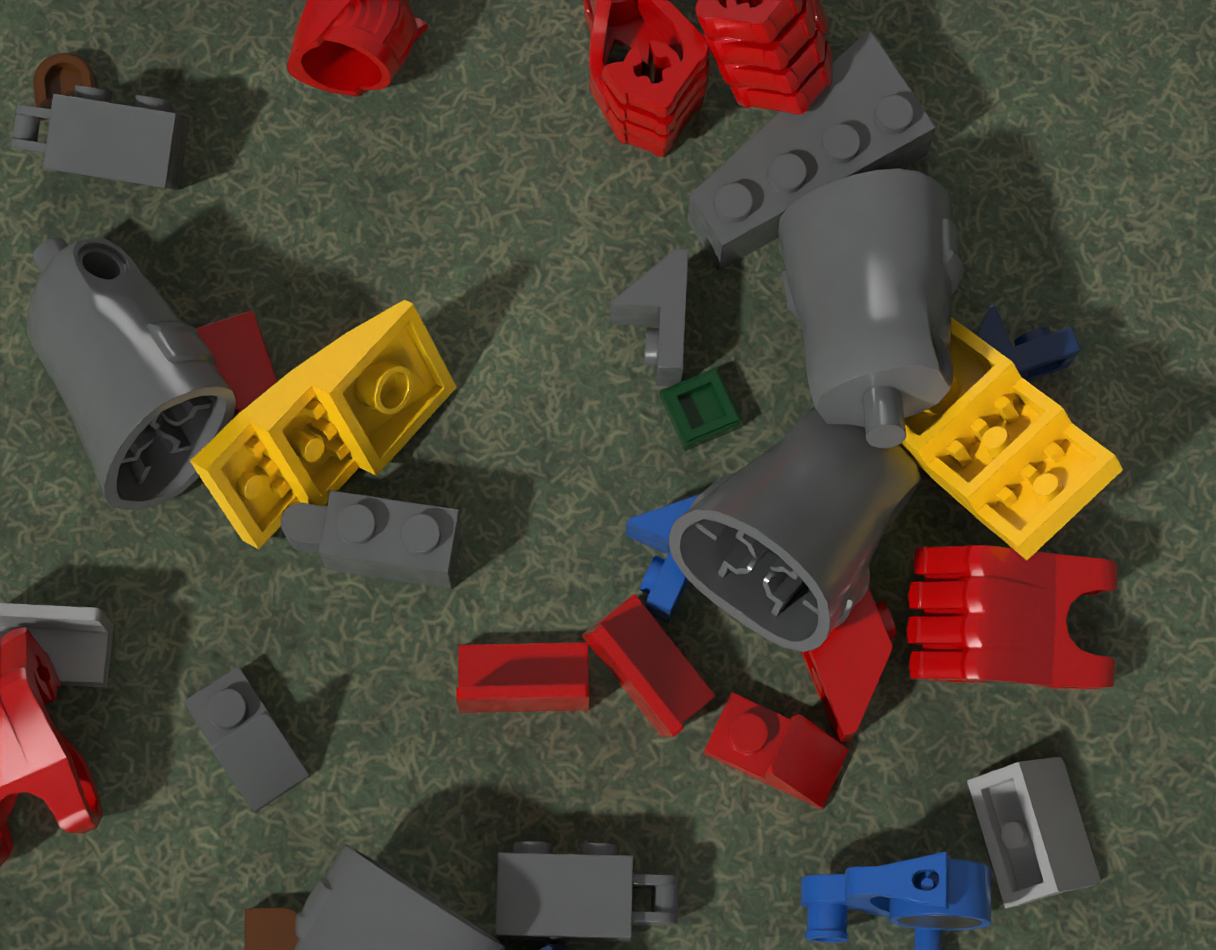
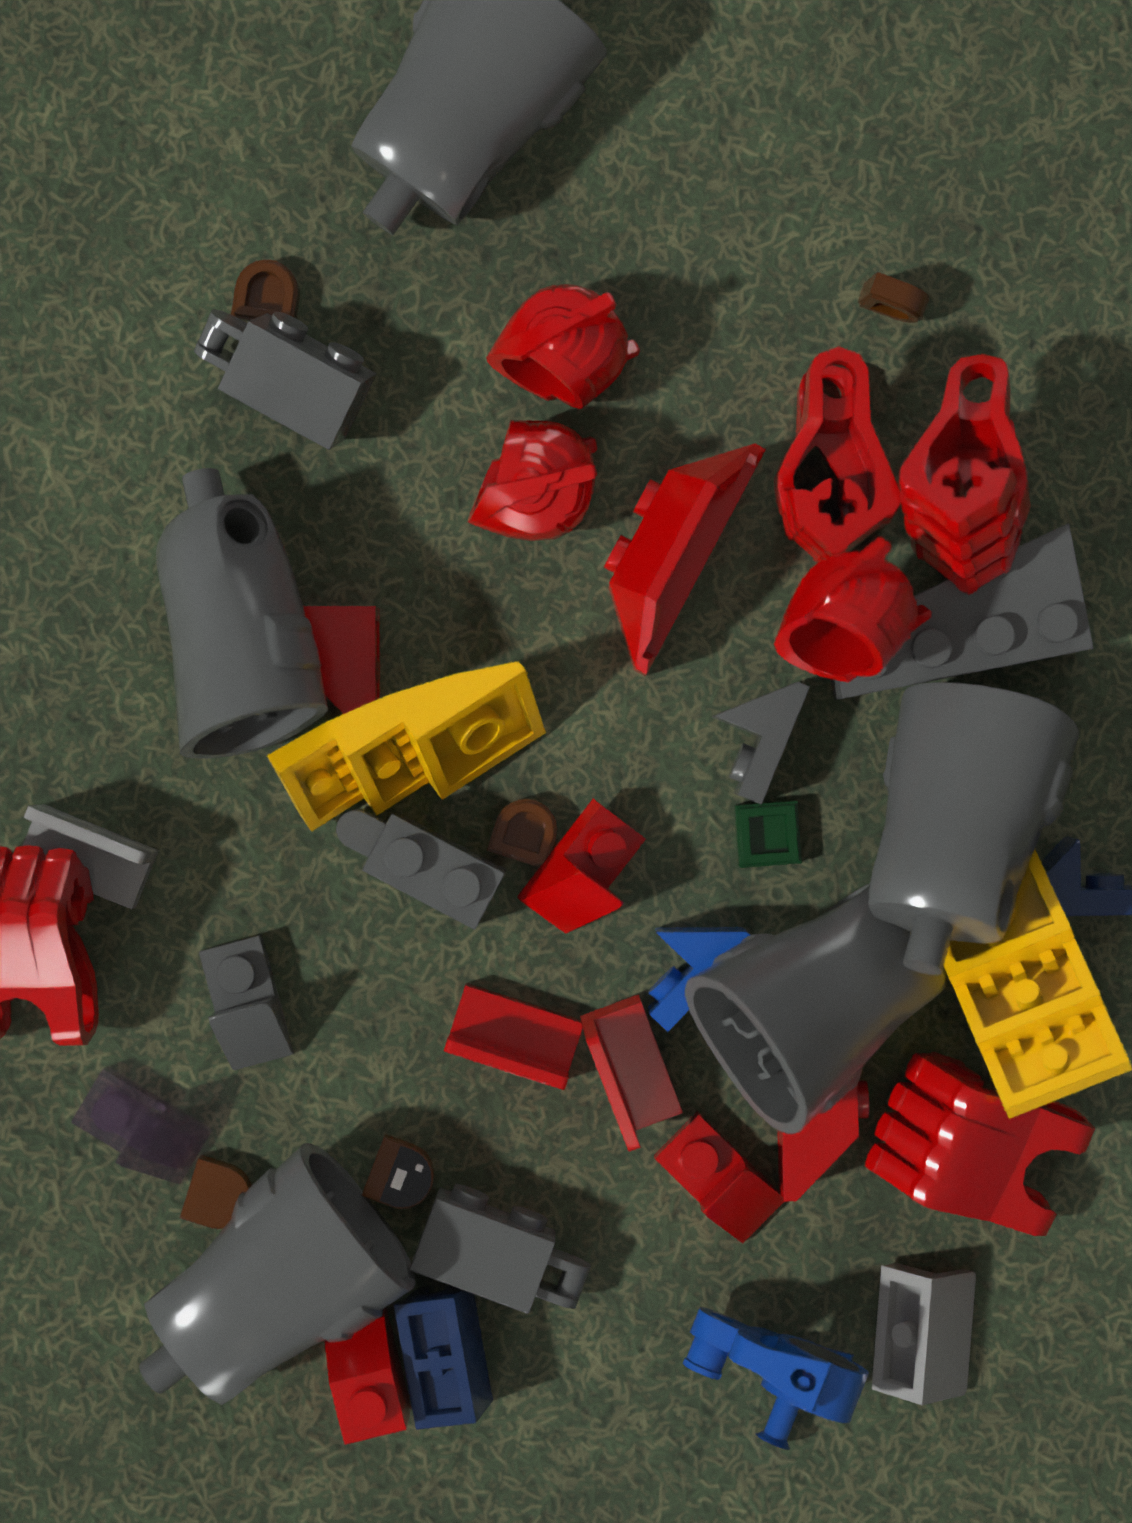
camera: 20 degrees right, 15 degrees up
none -> slope [71,1066,213,1185]
none -> tile [361,1134,434,1209]
none -> red helmet [467,420,597,541]
none -> reddish brown tile [487,799,557,867]
none -> red slope [517,798,646,934]
none -> red wedge [604,443,766,676]
none -> red helmet [774,537,932,683]

